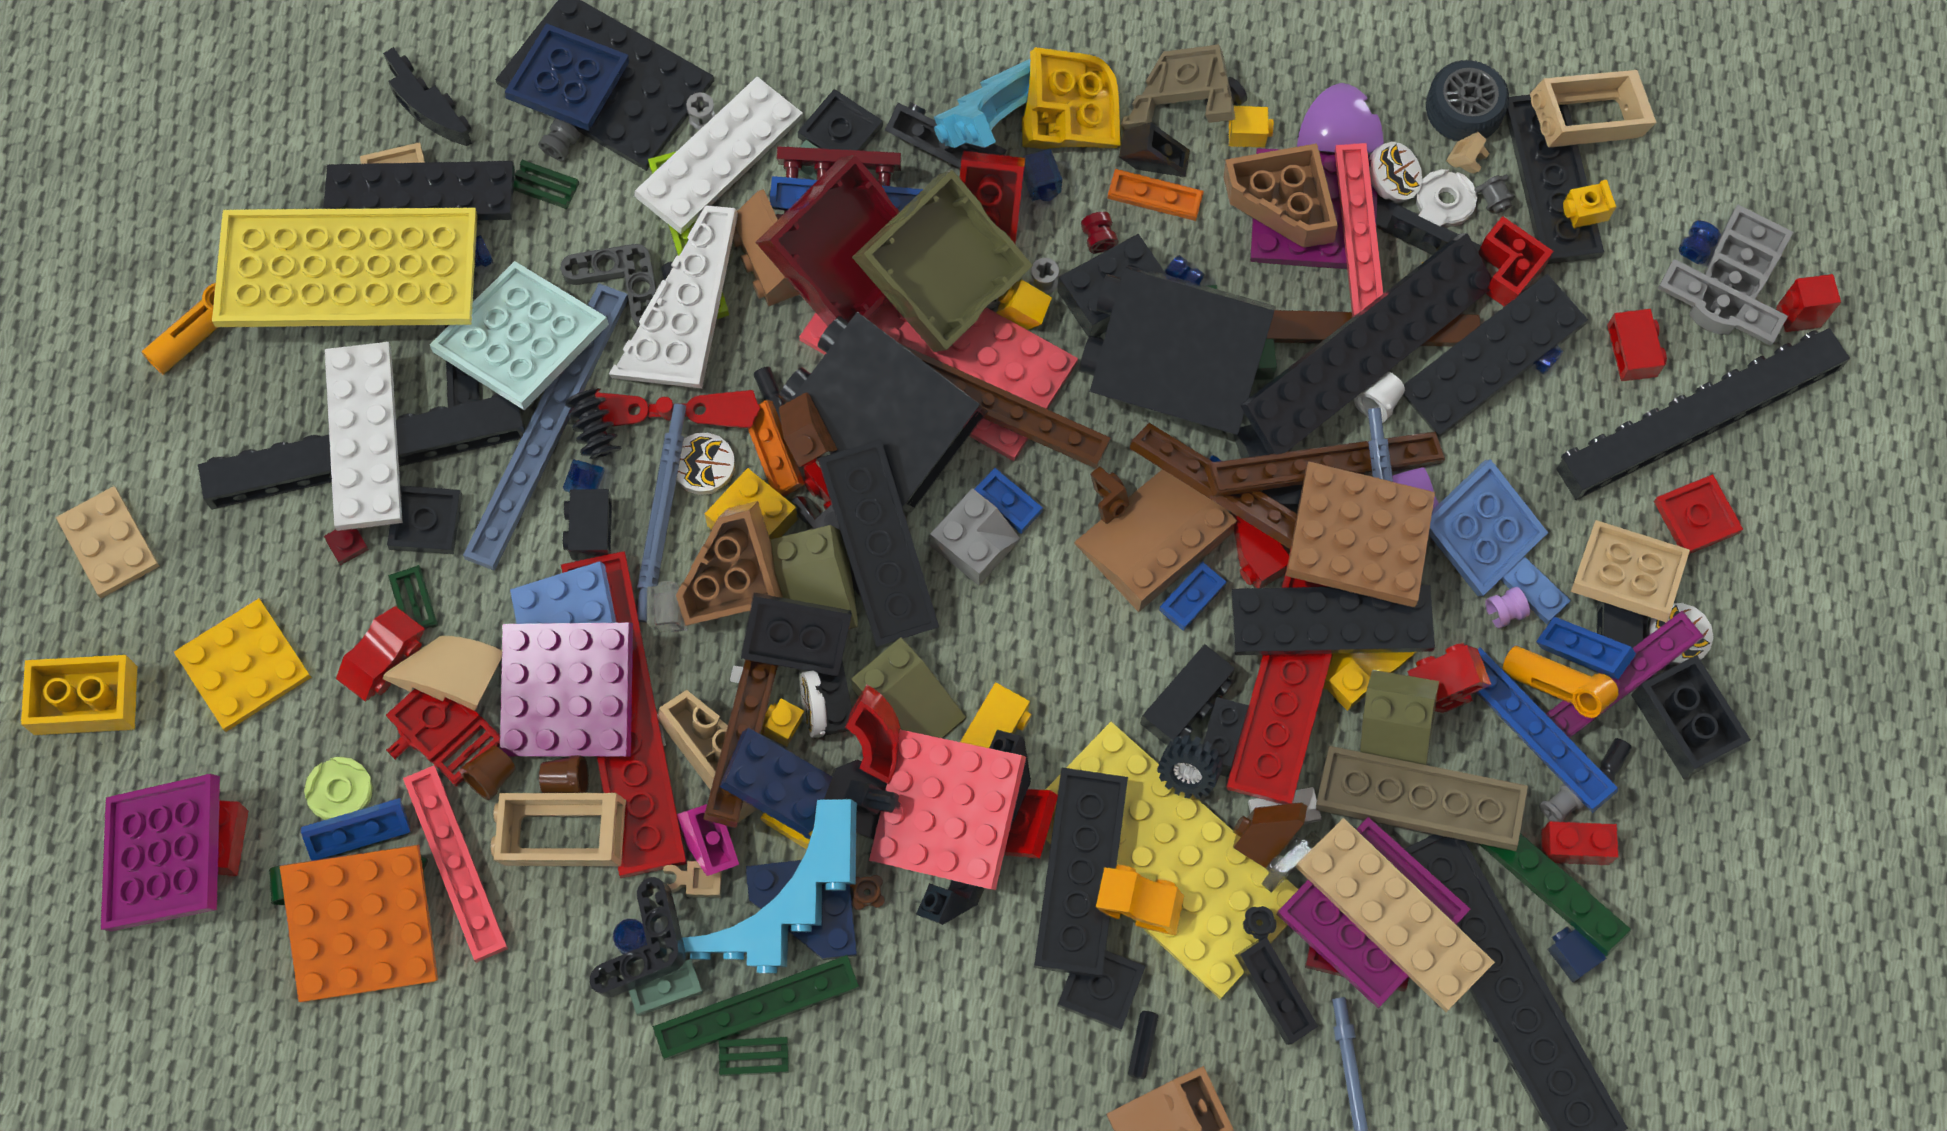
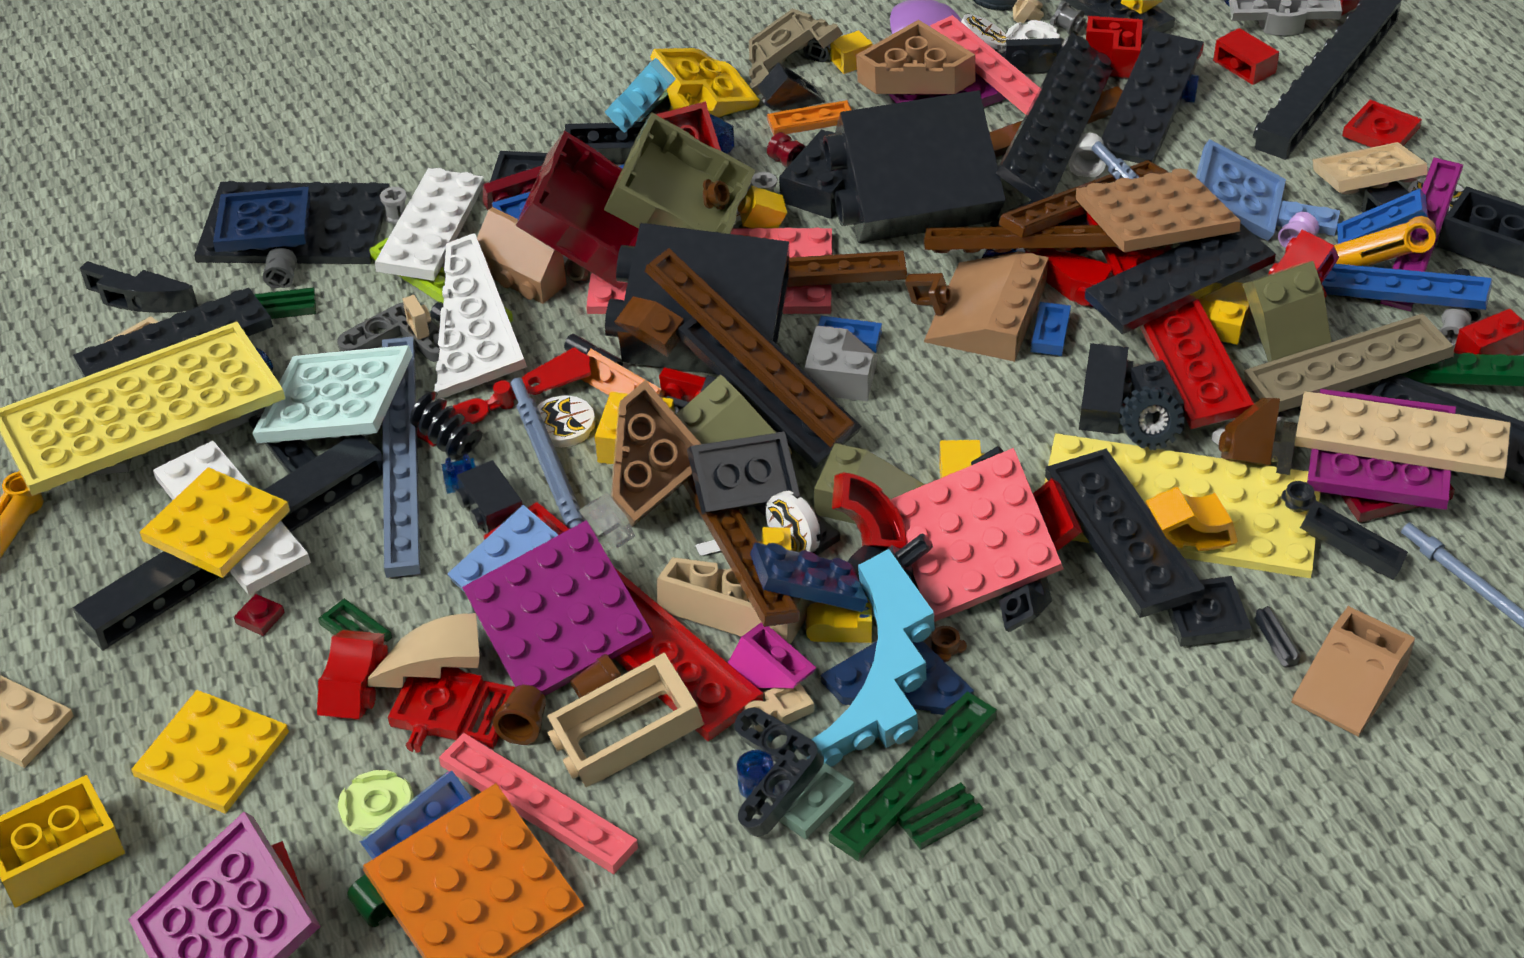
camera: 25 degrees left, 25 degrees down
black plate [387,485,462,554] -> none
none -> yellow plate [140,467,290,578]
none -> tan plate [402,295,431,340]
none -> reddish brown tile [645,248,855,448]
none -> reddish brown plate [703,179,730,210]

